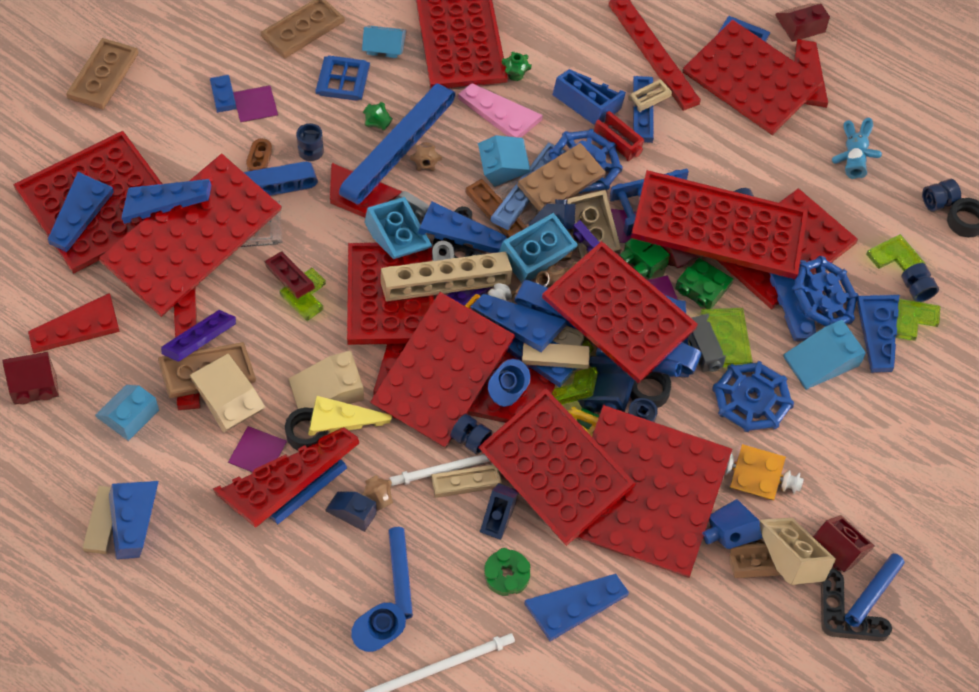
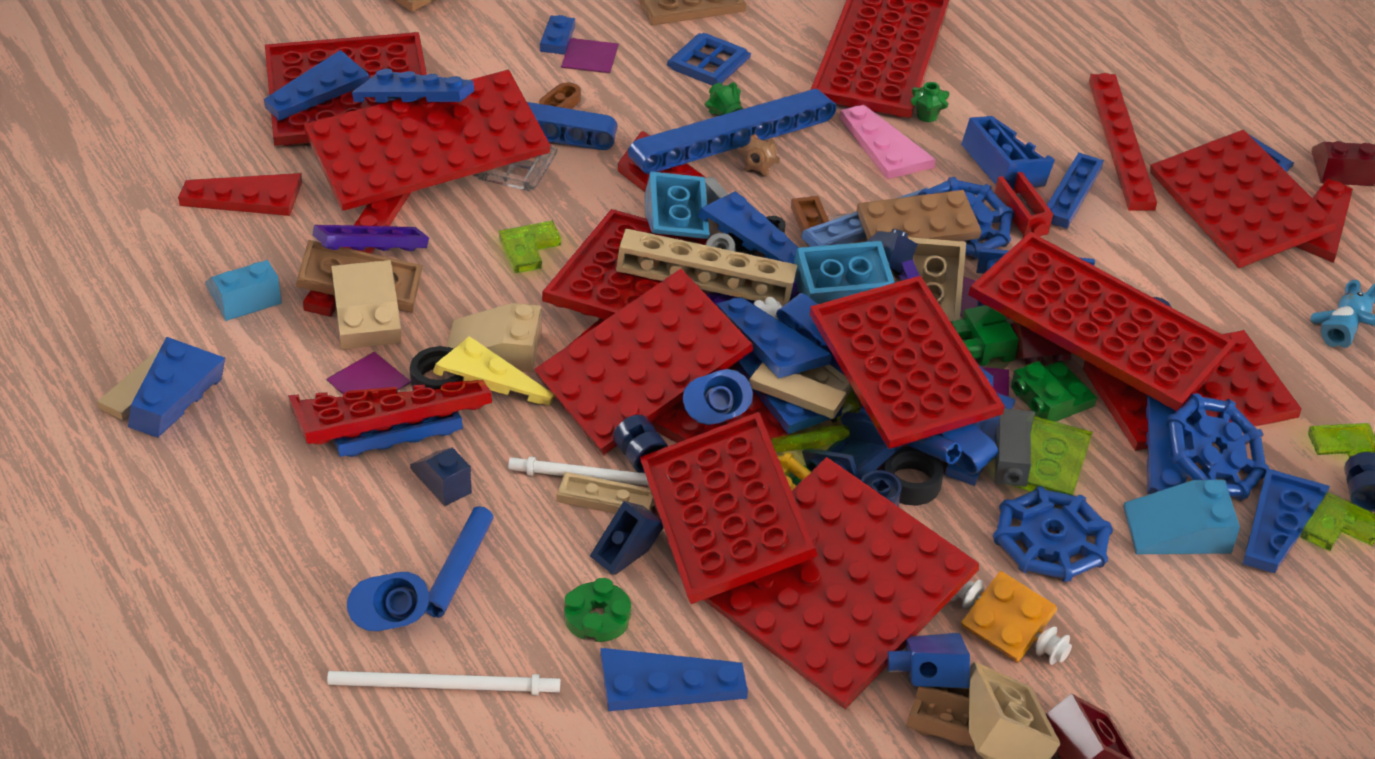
camera: 25 degrees right, 15 degrees down
dark red slope [2,352,59,405] -> none
dark red plate [264,251,315,299] -> none
dark blue wheel [296,123,324,161] -> none
dark azure slope [362,25,407,58] -> none
medium nougat rock [362,475,394,511] -> none
dark azure slope [478,135,531,187] -> none
tan tile [628,79,672,112] -> none

